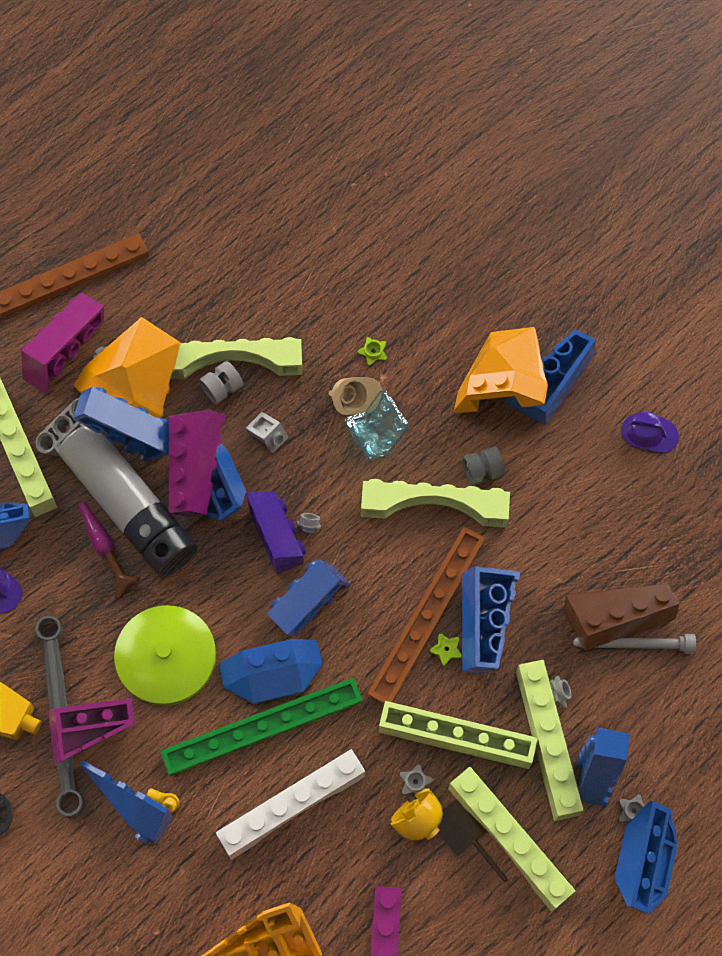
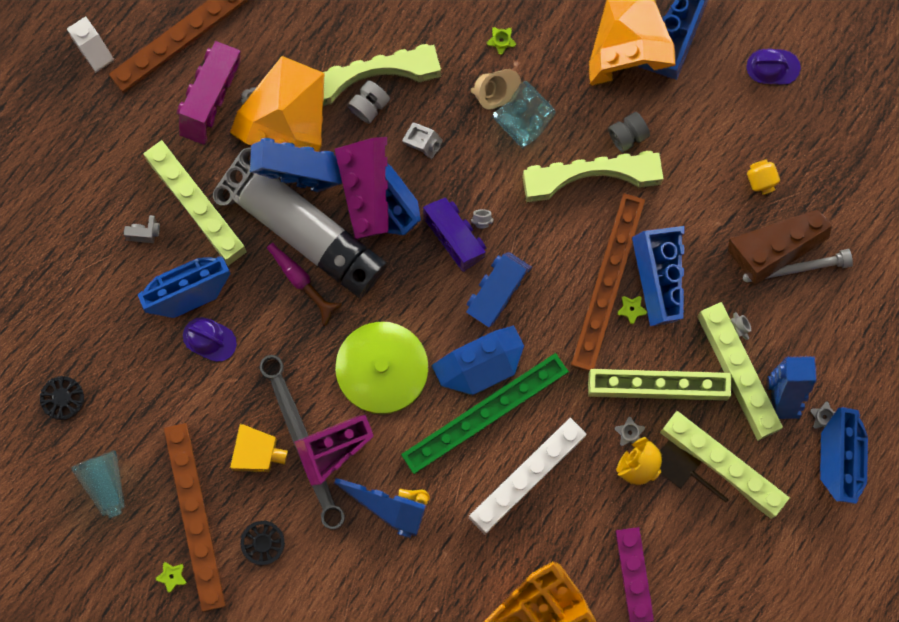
camera: 15 degrees left, 10 degrees up
none -> yellow head [747,159,780,195]

